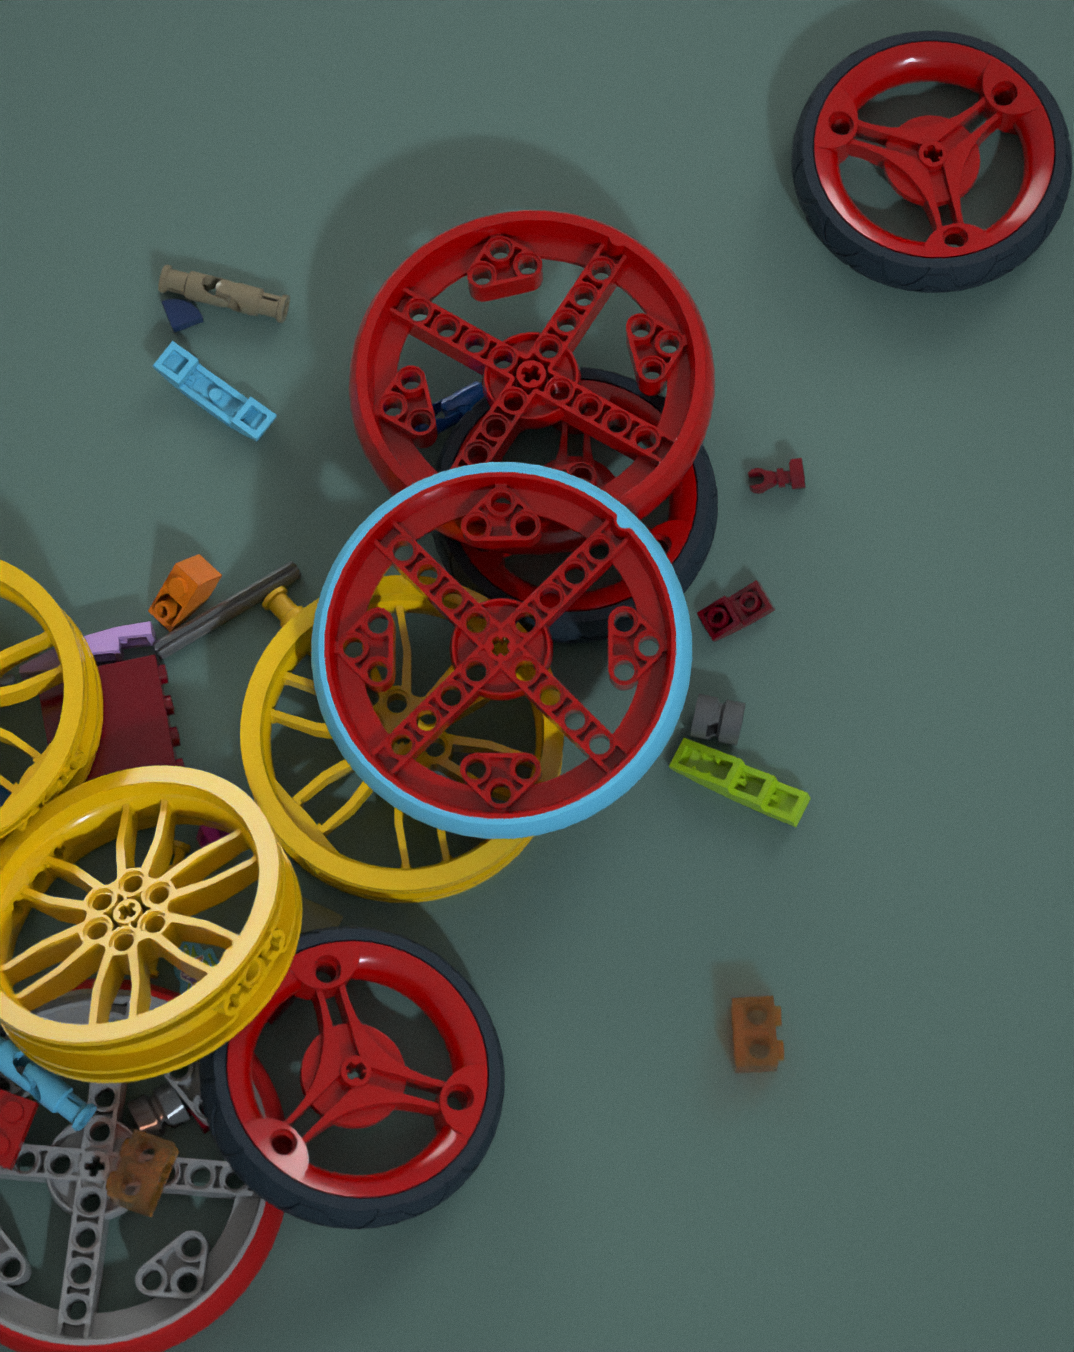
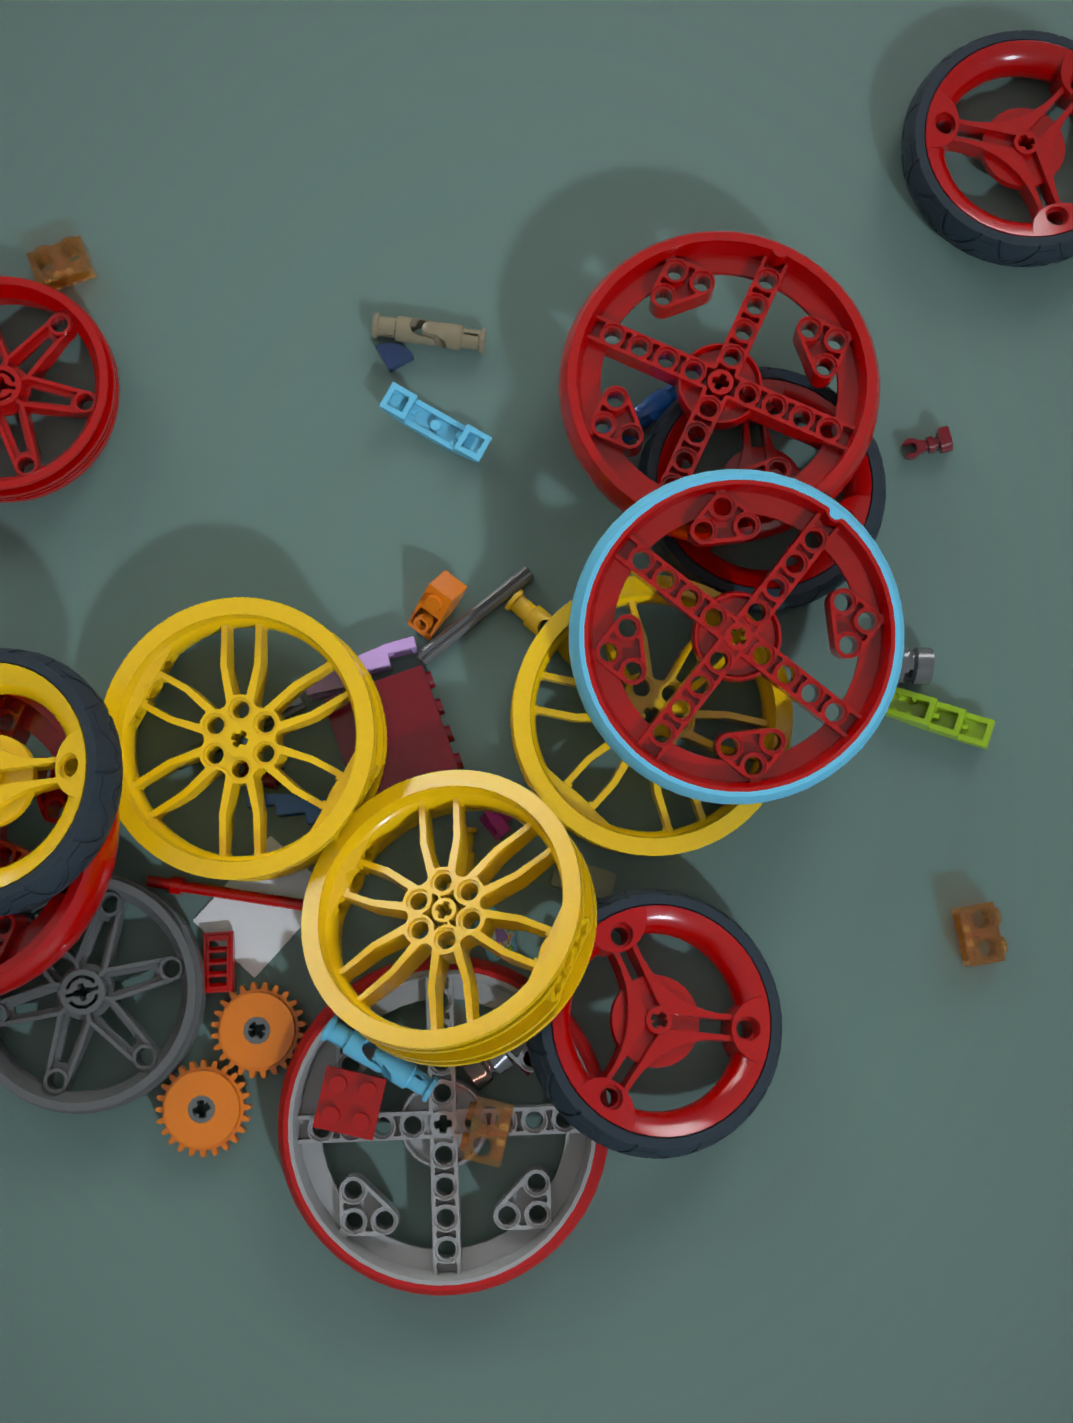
camera: 15 degrees left, 10 degrees up
dark red slope [697,580,775,642] -> none

